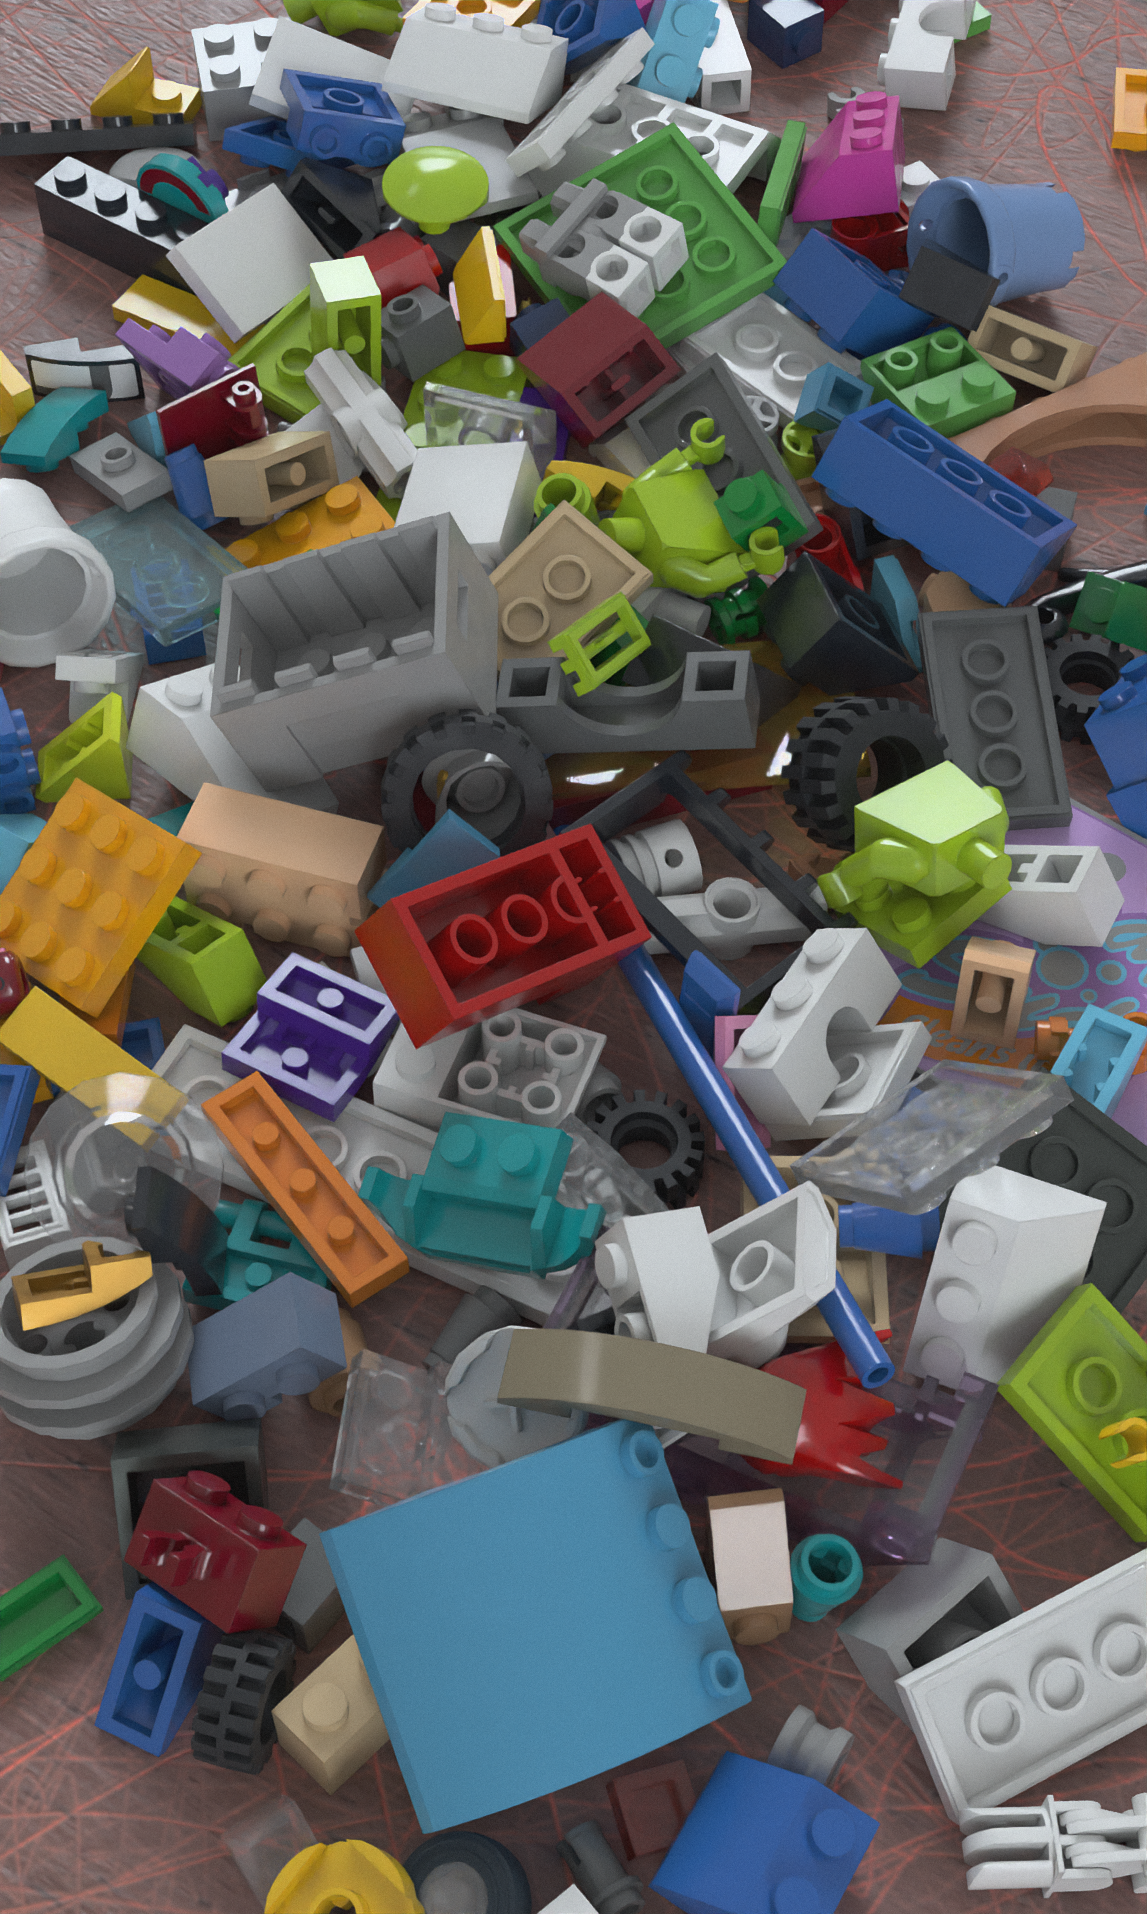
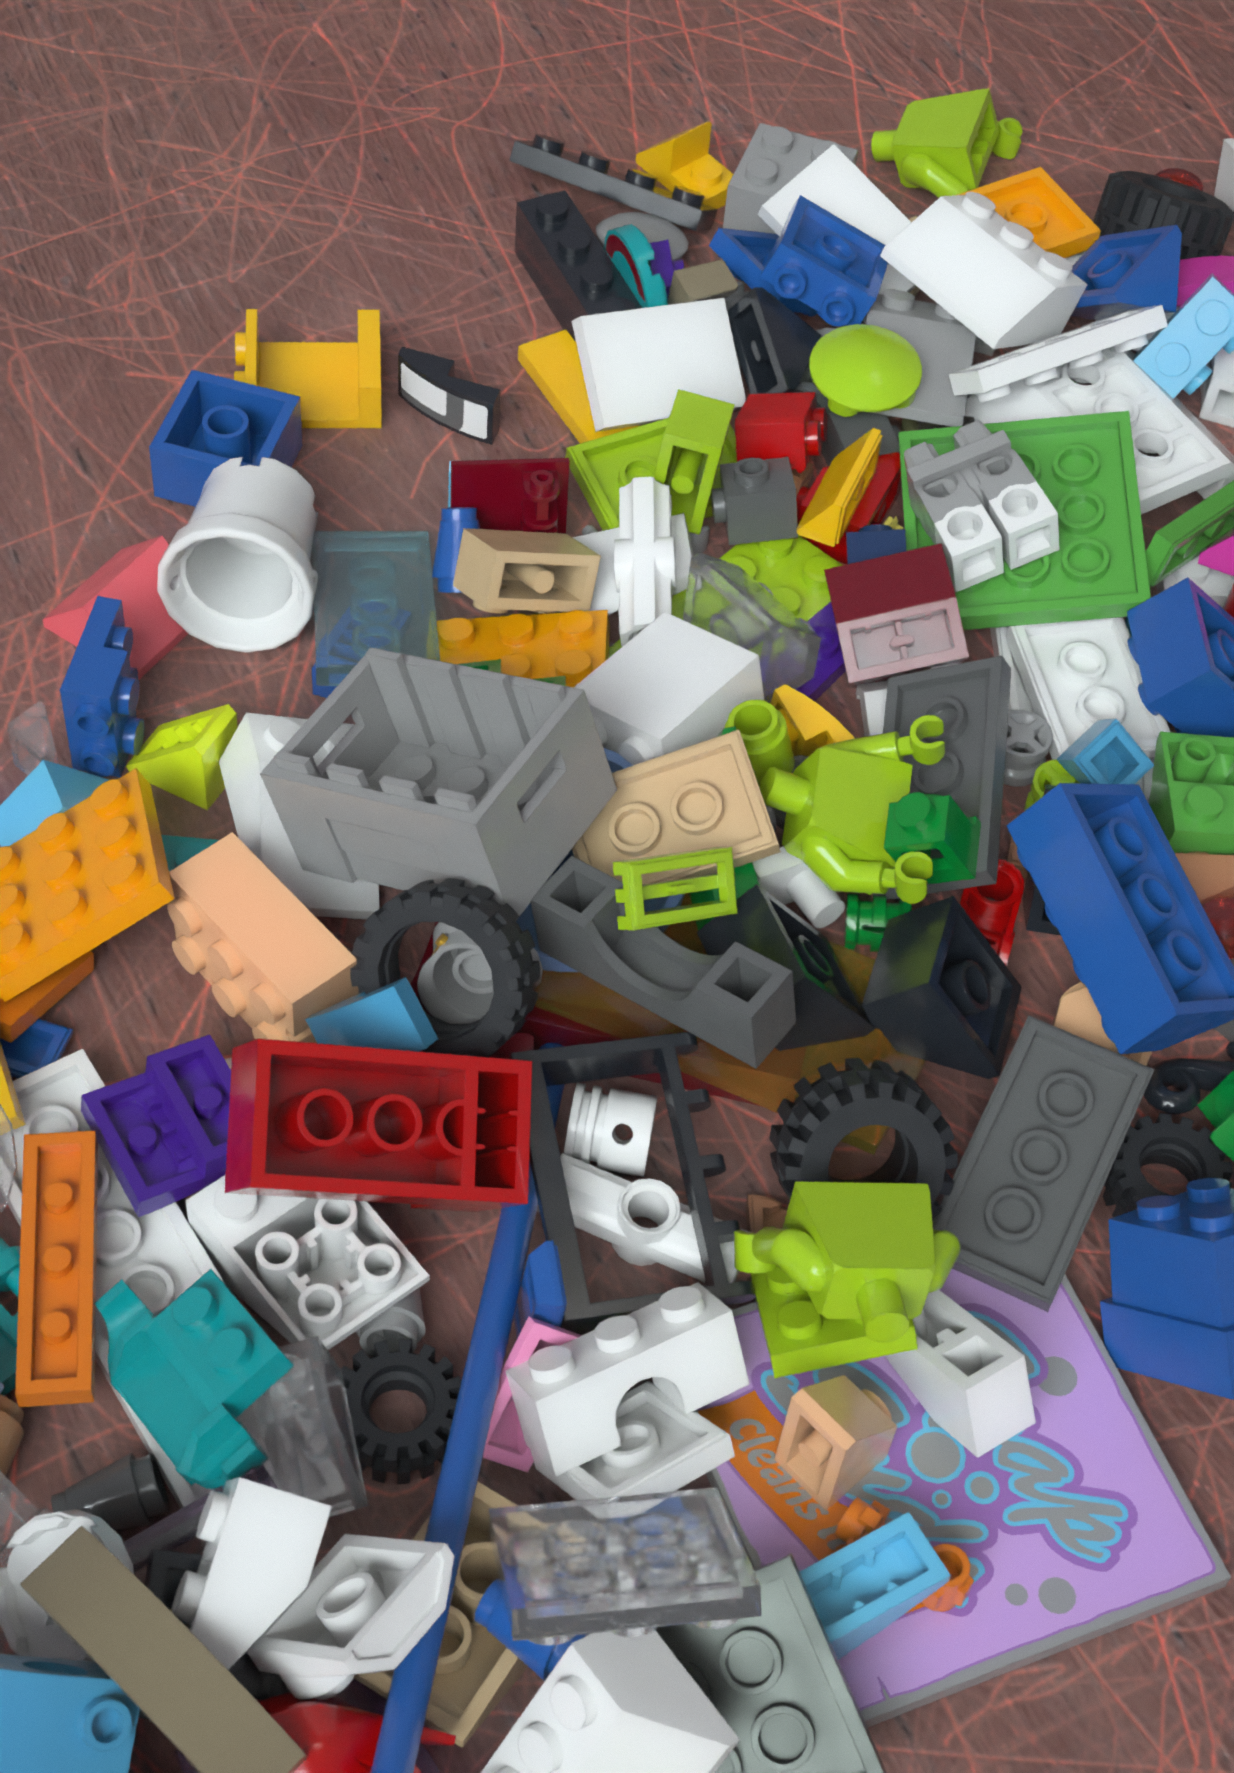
camera: 25 degrees right, 0 degrees up
teal slope [0,387,109,473] -> none
white slope [55,649,144,723] -> none
light grey plate [69,432,173,512] -> none
medium lavender plate [115,318,240,400] -> none
lime slope [136,896,267,1027] -> none
medium azure tile [870,555,923,673] -> none
none -> dark tan slope [667,259,738,305]

